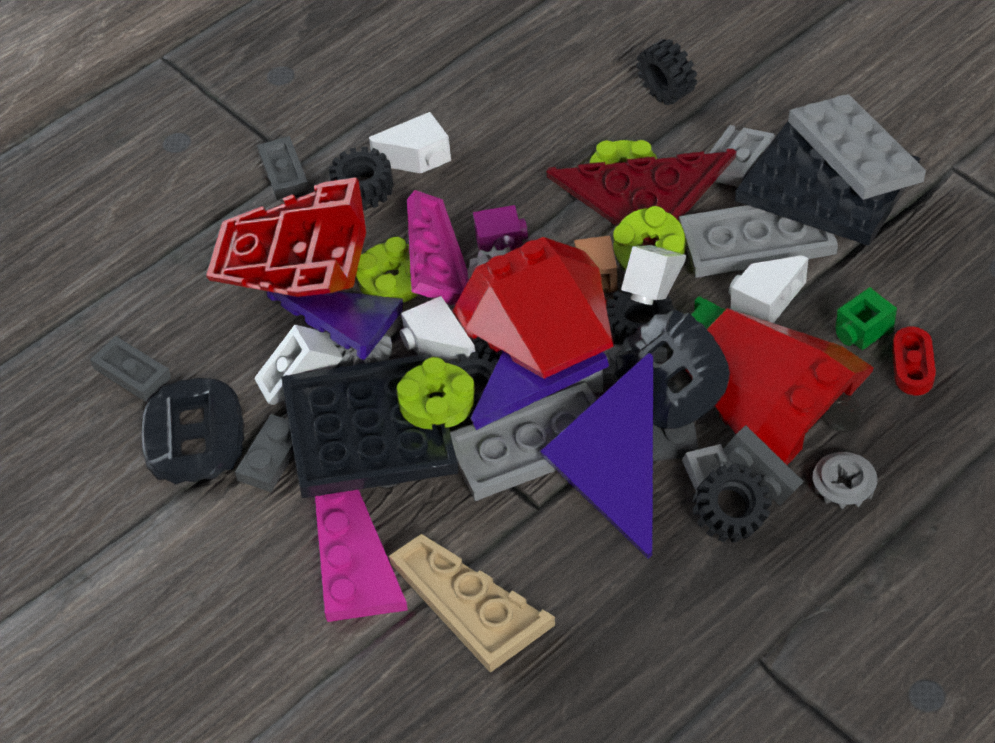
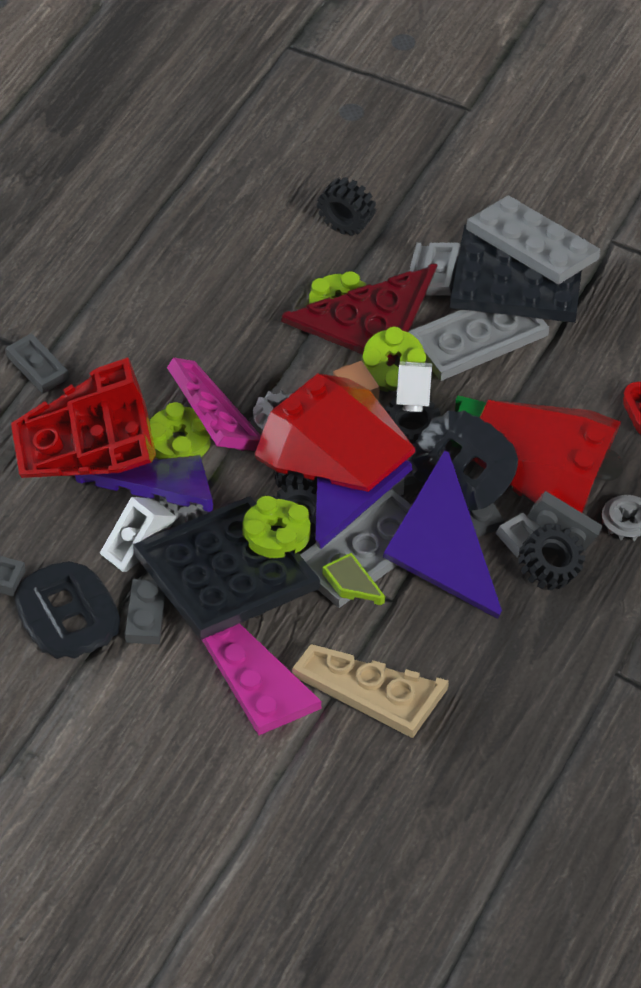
camera: 25 degrees left, 0 degrees up
black tyre [329,147,394,210] -> none
white slope [369,112,451,173] -> none
white slope [400,296,475,363] -> none
magenta brick [473,205,528,252] -> none
white slope [728,255,808,323] -> none
green brick [835,287,897,350] -> none
none -> tile [322,553,385,605]

